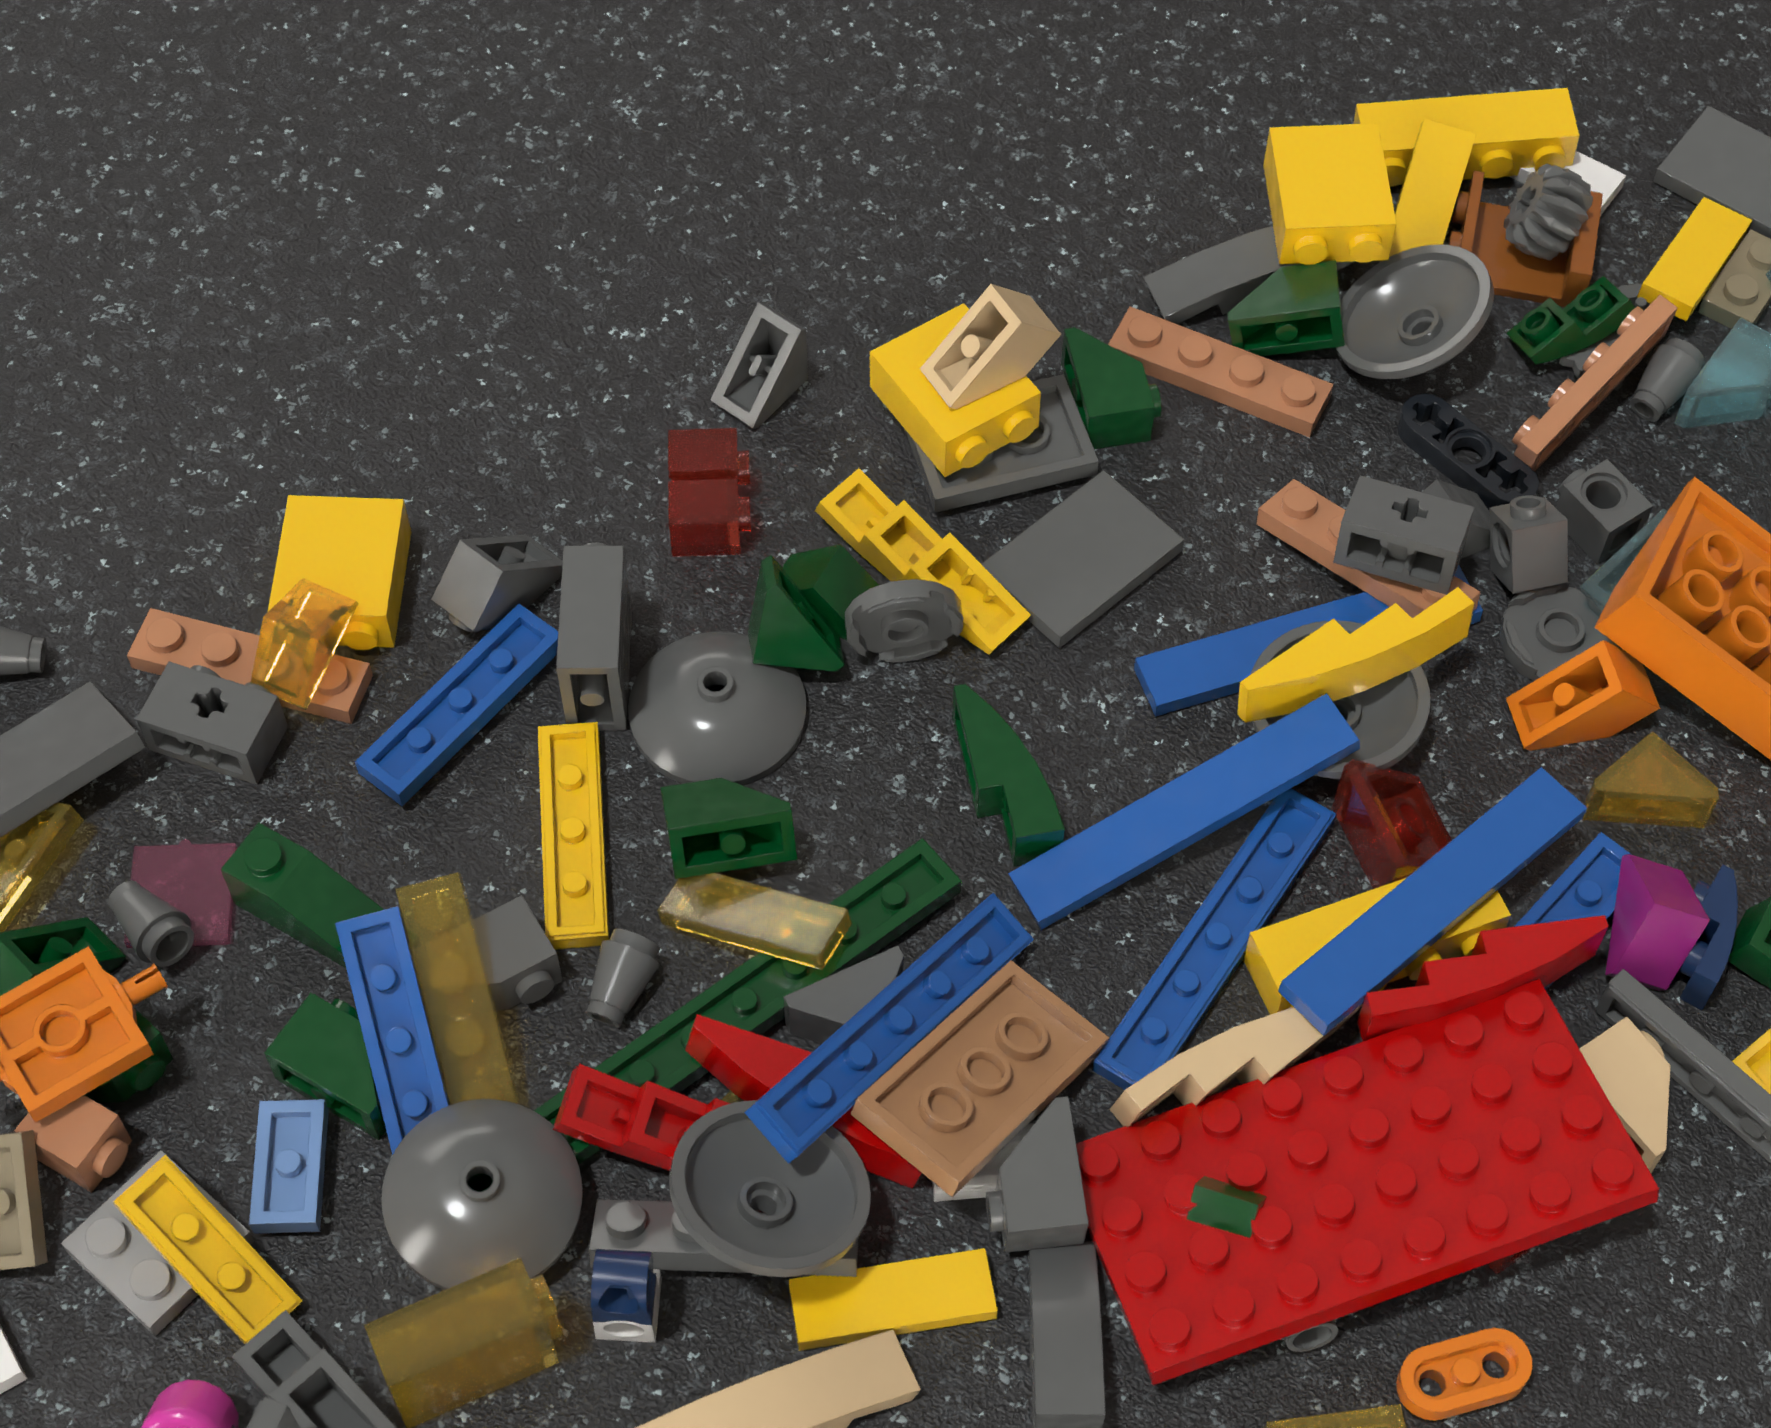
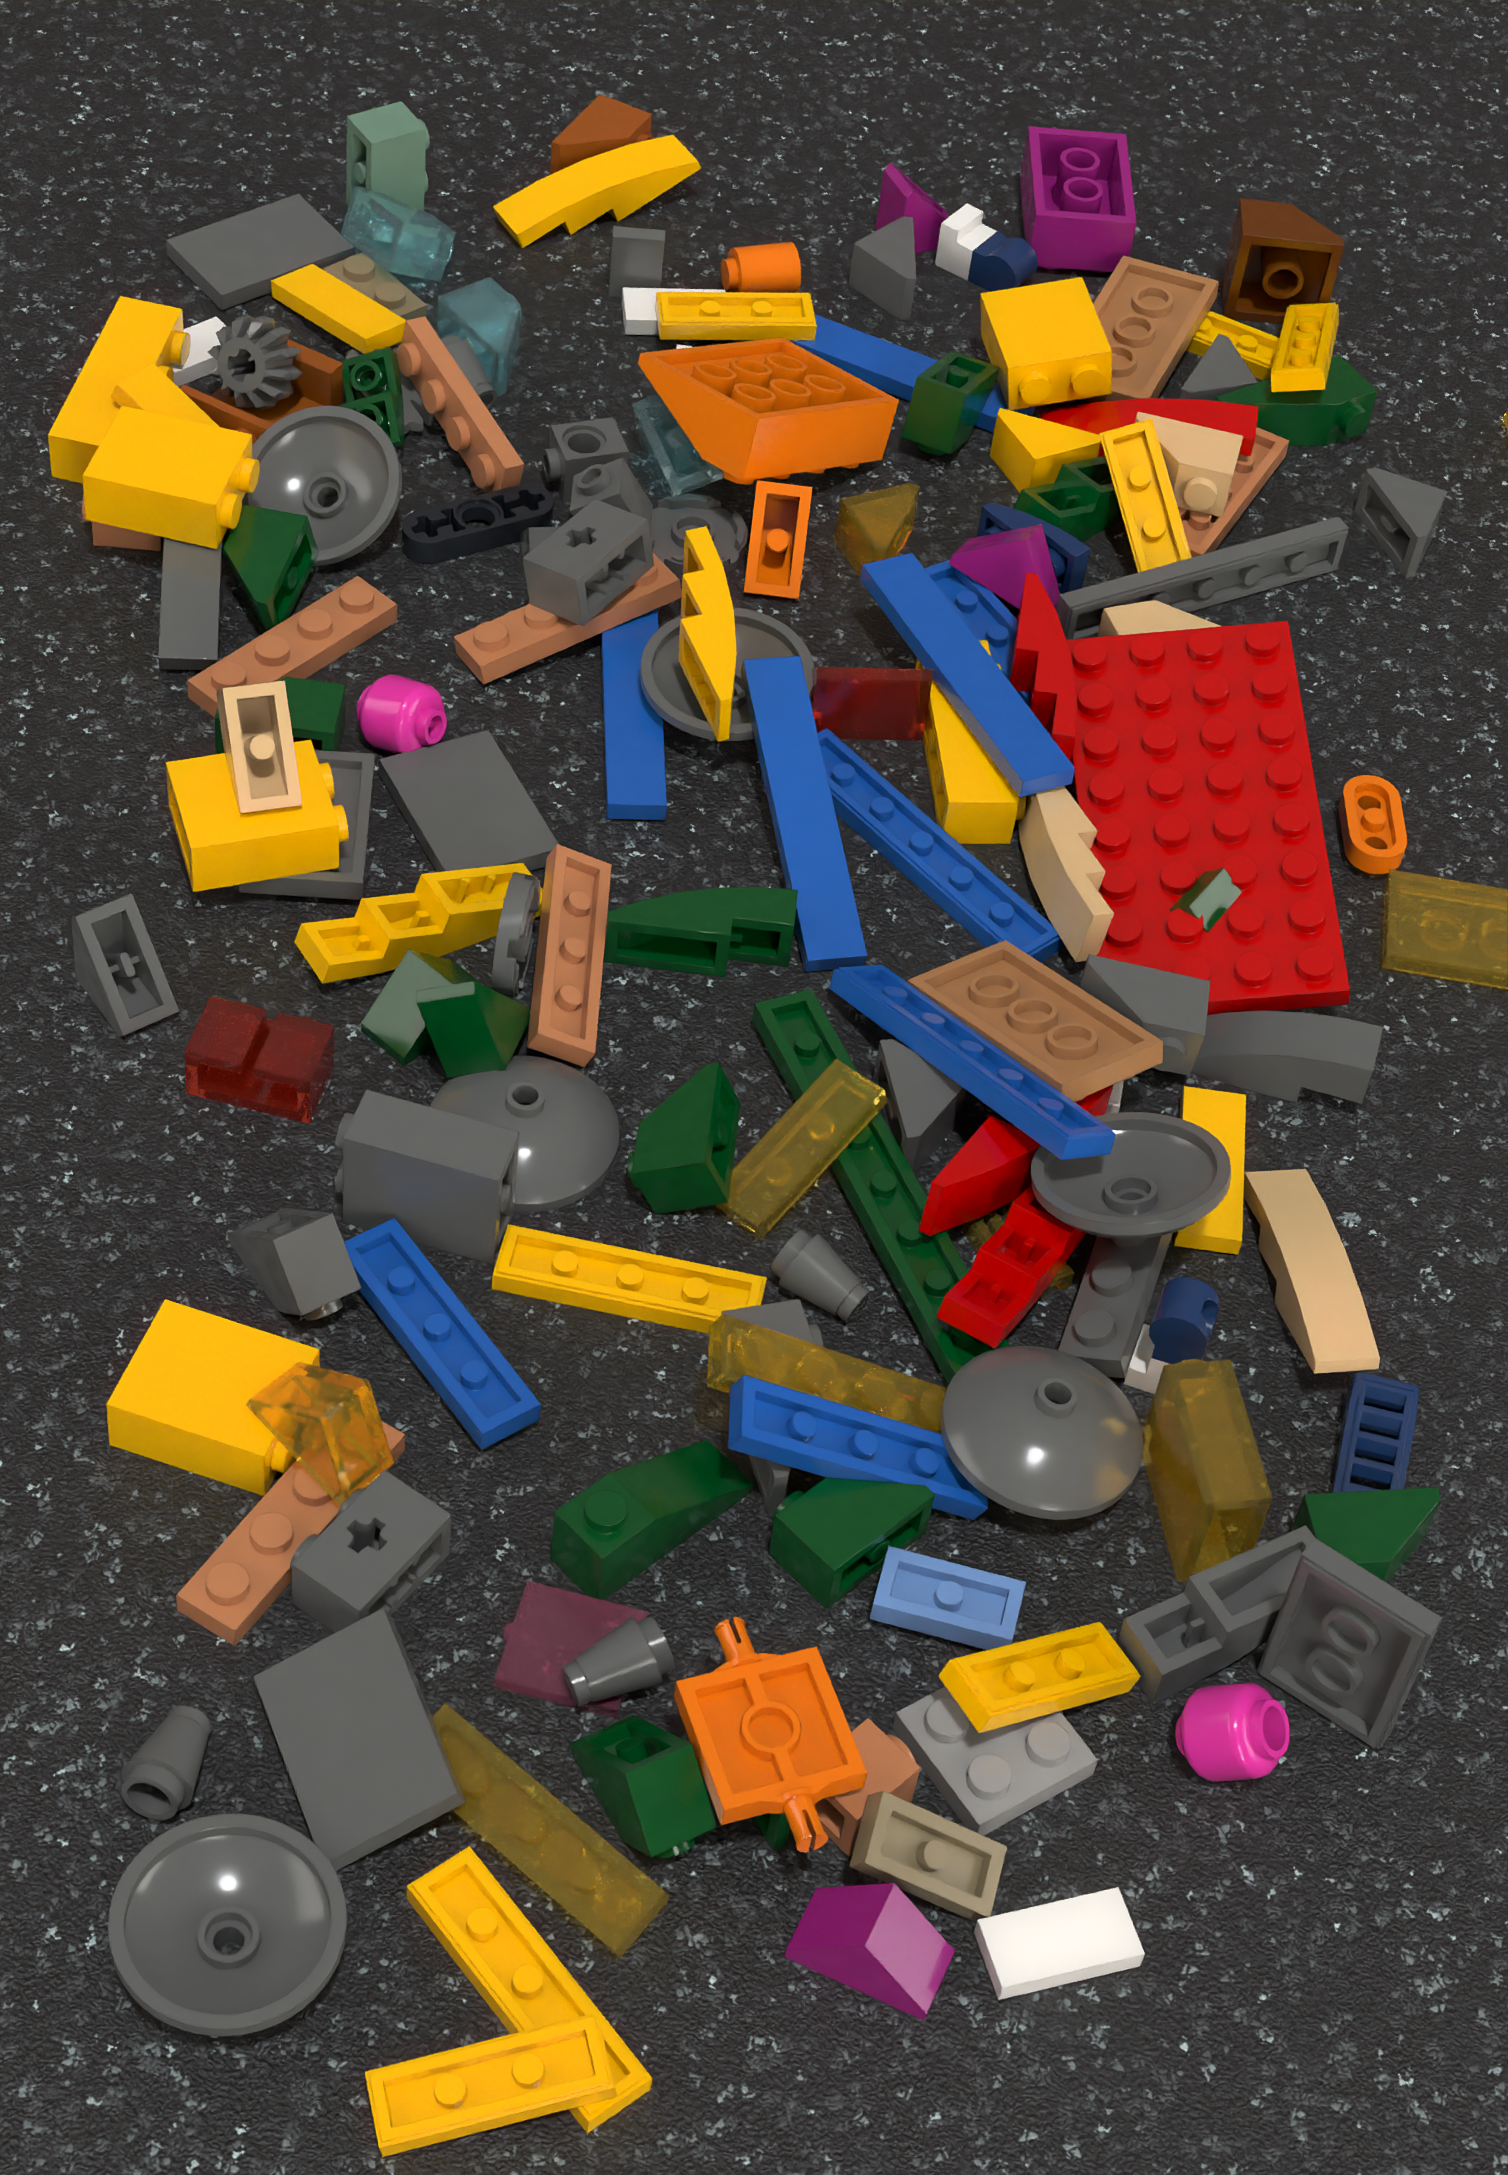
camera: 80 degrees left, 10 degrees down
none -> dark pink head [356,675,447,755]
none -> nougat plate [527,844,612,1067]

